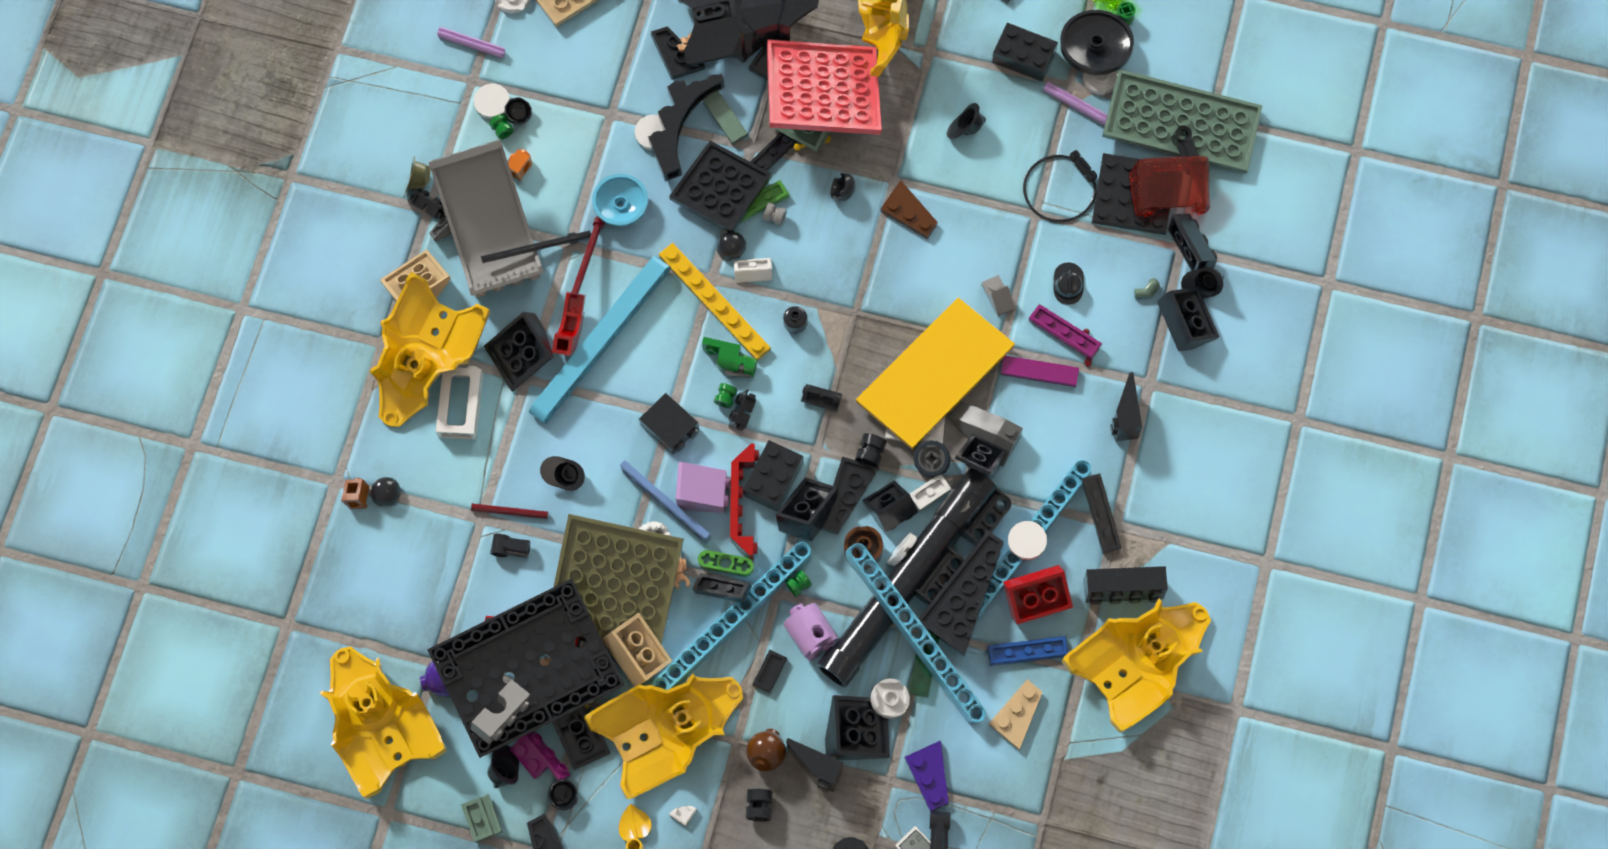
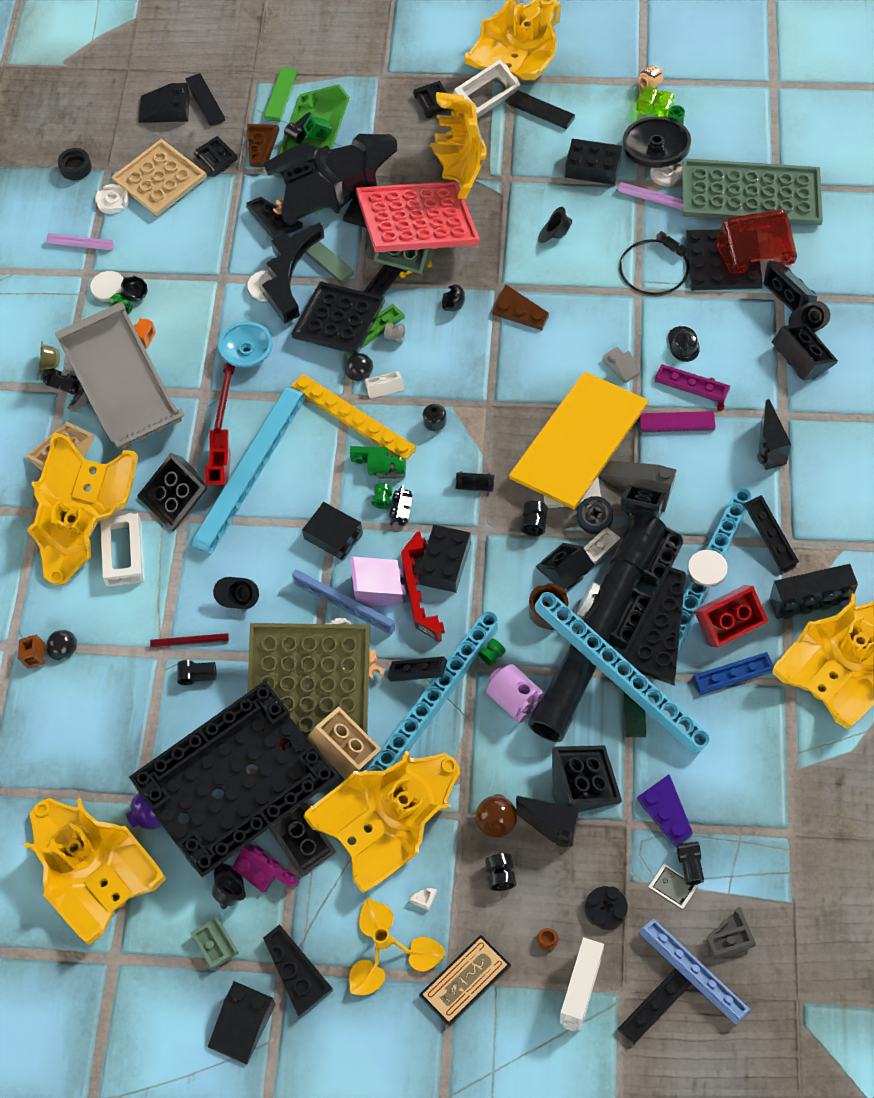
camera: 10 degrees left, 10 degrees down
light grey arch [471,680,530,744] -> none
black bar [481,230,591,263] -> none
black hair [548,779,578,811] -> none
bright green beam [698,550,754,577] -> none
black tile [752,650,787,694] -> none
black slope [776,478,838,541] -> none
black wing [821,456,879,535] -> none
white tile [871,678,910,719] -> none
tan wing [989,679,1043,750] -> none
sand green arm [1134,278,1160,298] -> none
black piece [1171,125,1200,165] -> none

